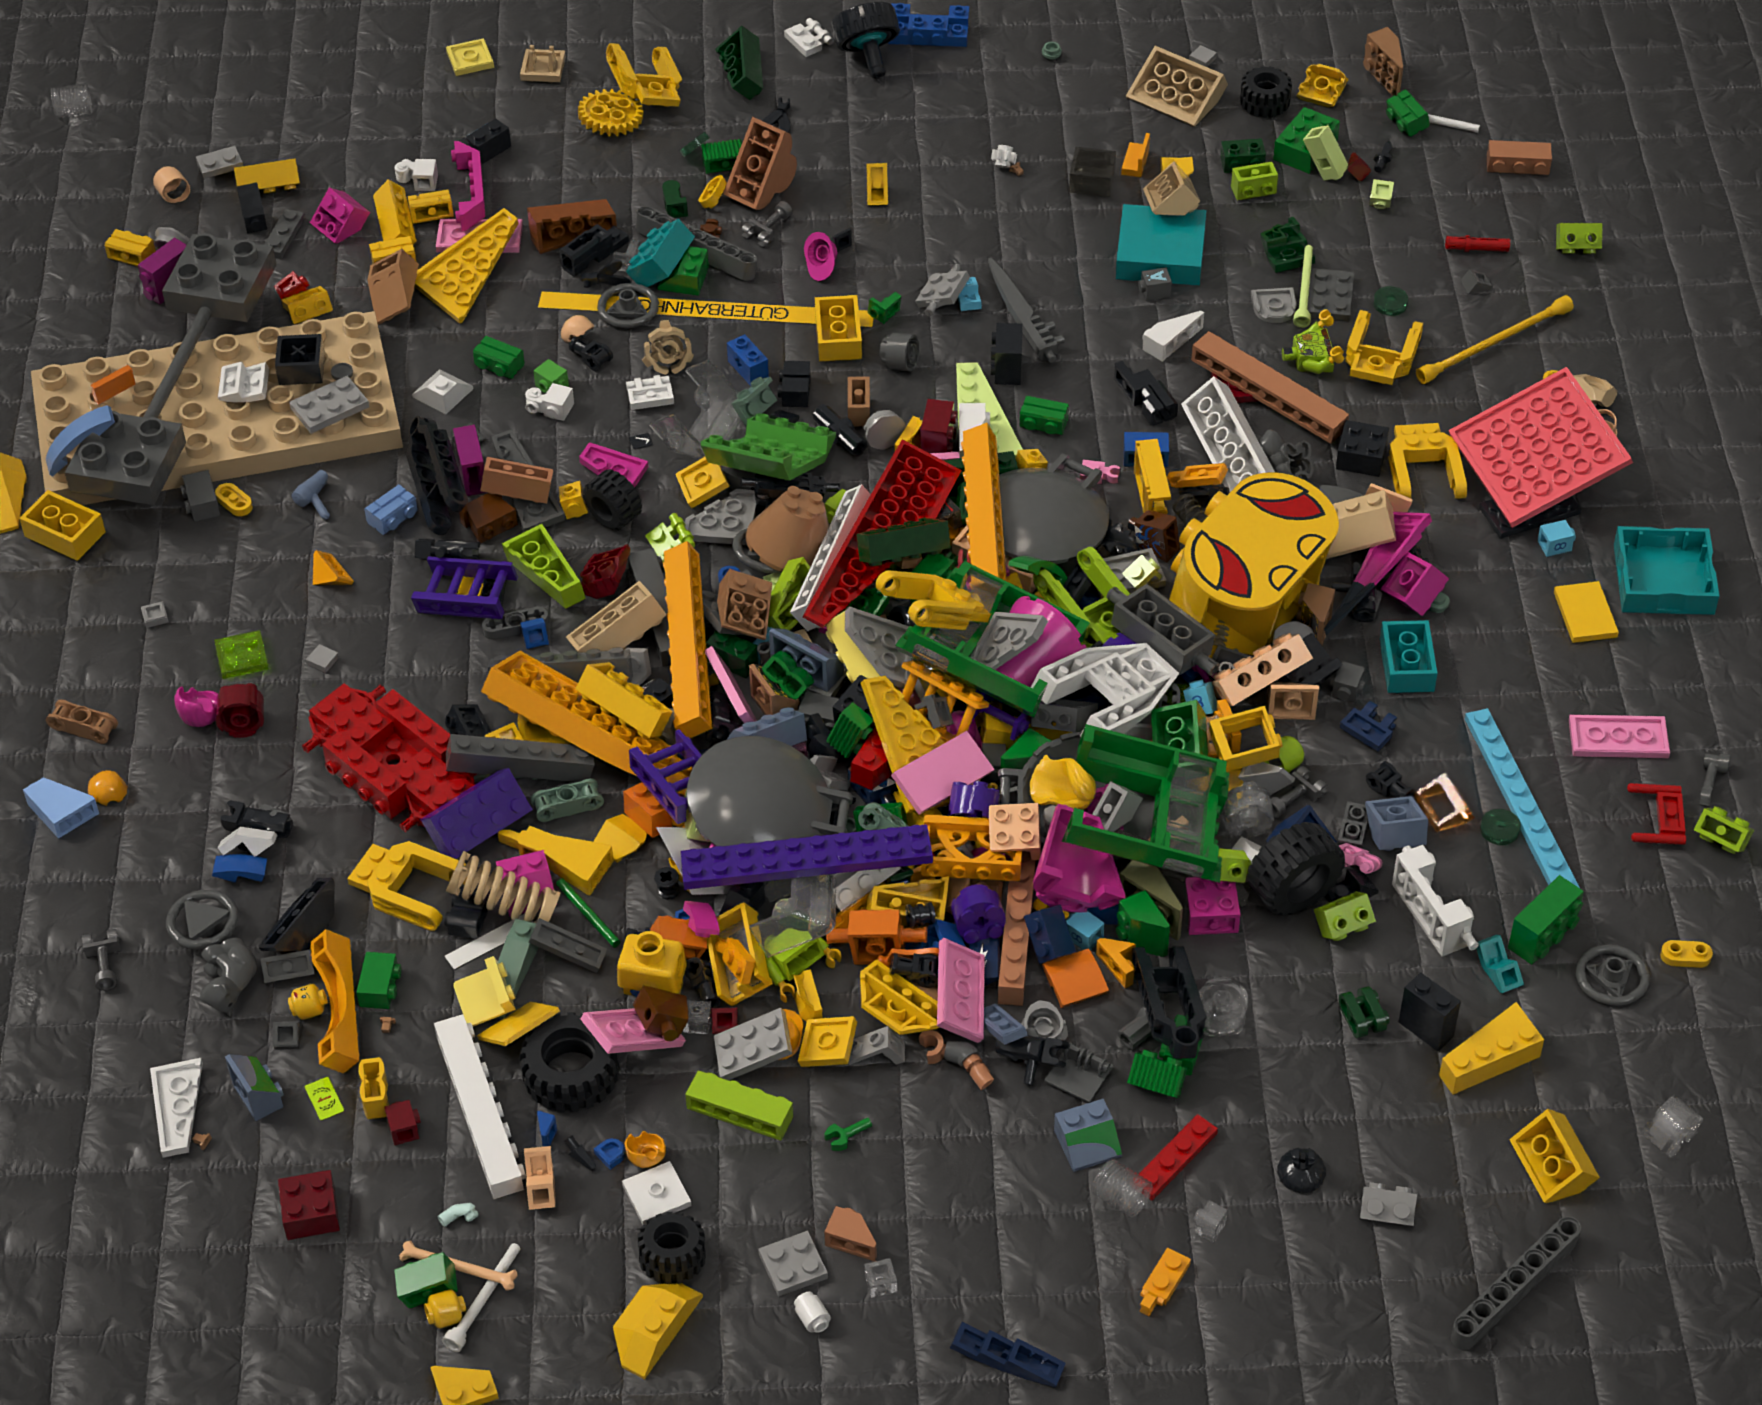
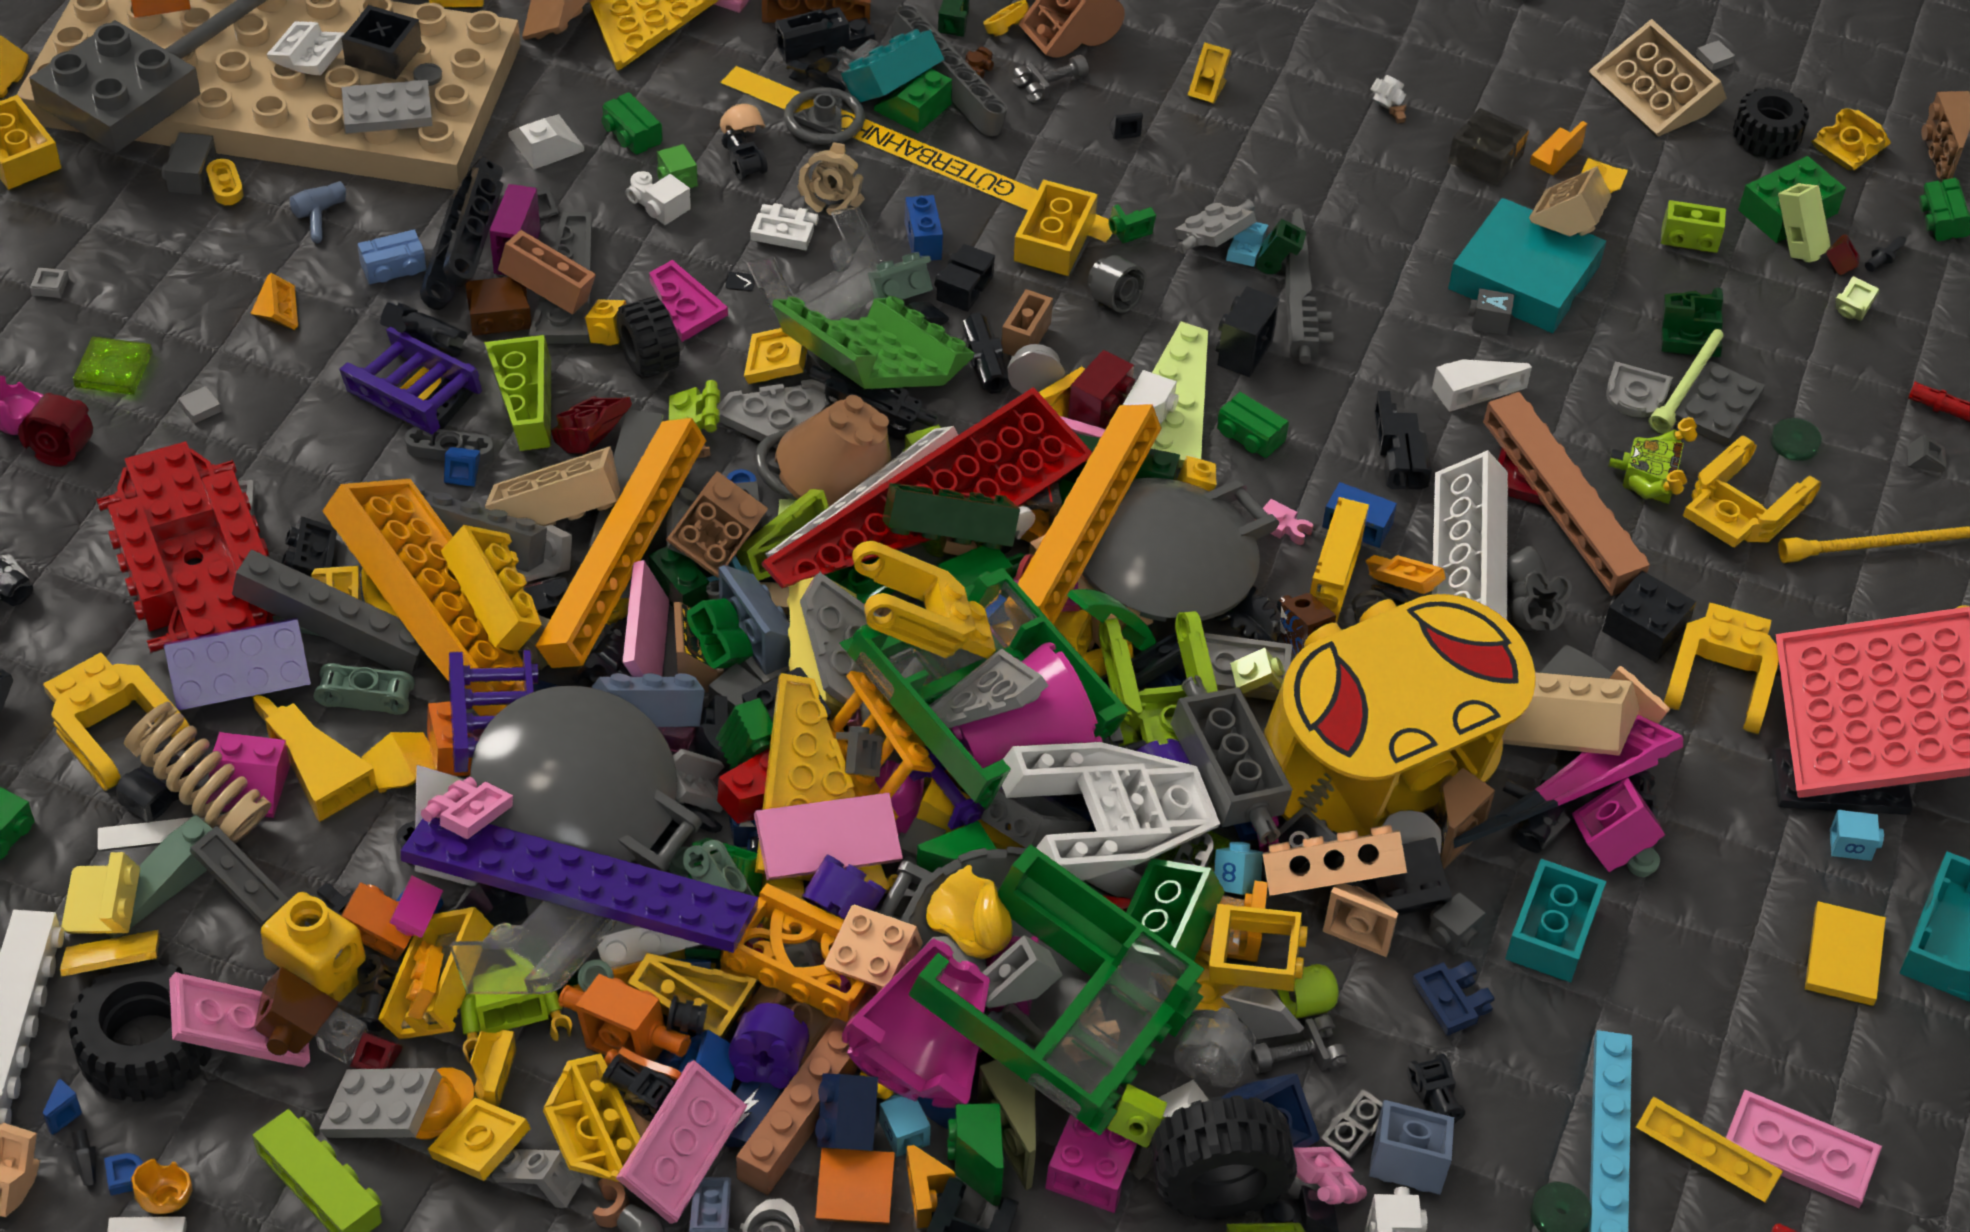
camera: 20 degrees right, 0 degrees up
medium blue slope [45,405,115,477] -> none
green bar [556,878,621,948] -> none
dark pink piece [804,232,837,281] -> none
dark green brick [1220,138,1266,173] -> none
clear orange tile [1414,773,1475,832] -> none
none -> bright pink plate [421,777,513,840]
none -> sand green plate [578,960,614,992]
none -> dark green leg [1256,218,1307,274]
none -> yellow plate [1636,1096,1783,1203]

